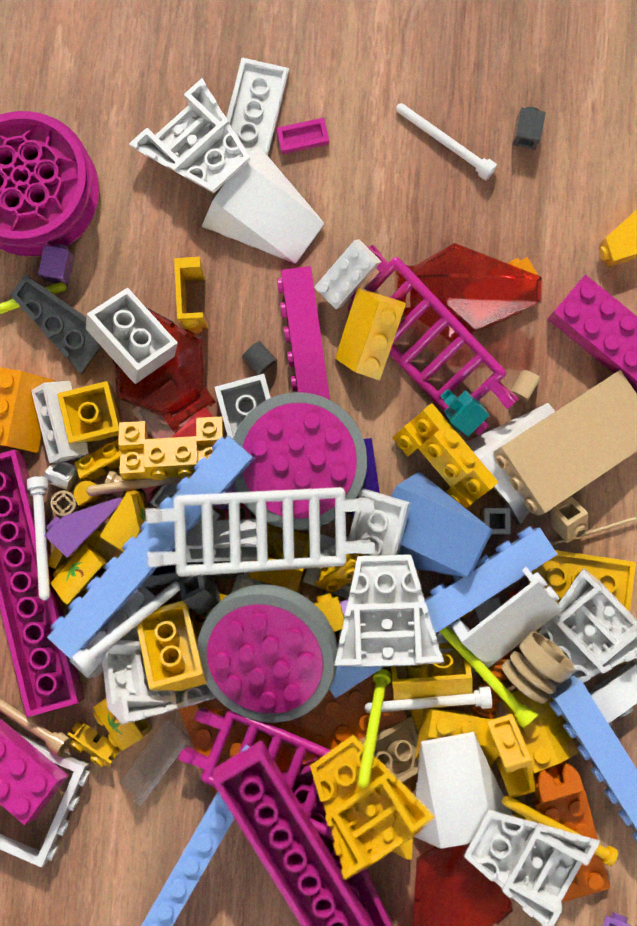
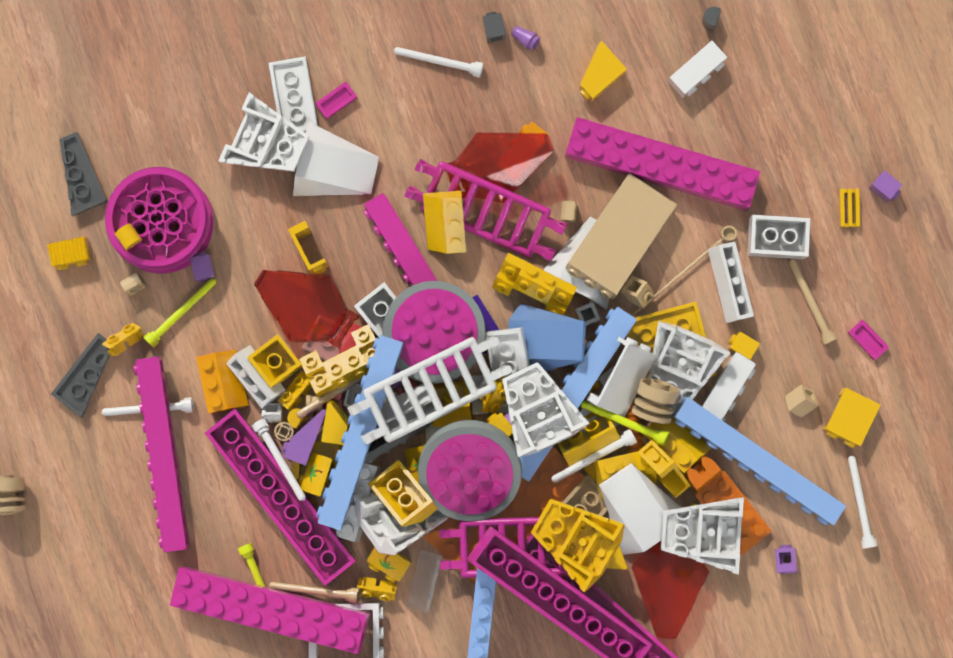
camera: 20 degrees left, 0 degrees up
dark grey wing [11,274,101,374] -> none
white piece [71,582,180,674] -> none
white brick [86,288,178,384] -> none
dark grey brick [179,575,221,615] -> none
dark grey brick [242,341,277,375] -> none
white piece [314,239,382,309] -> none
neon yellow bar [358,669,392,788] -> none
teal brick [441,389,490,437] -> none
yellow bar [502,796,618,866] -> none
none -> medium lavender cone [511,26,540,51]

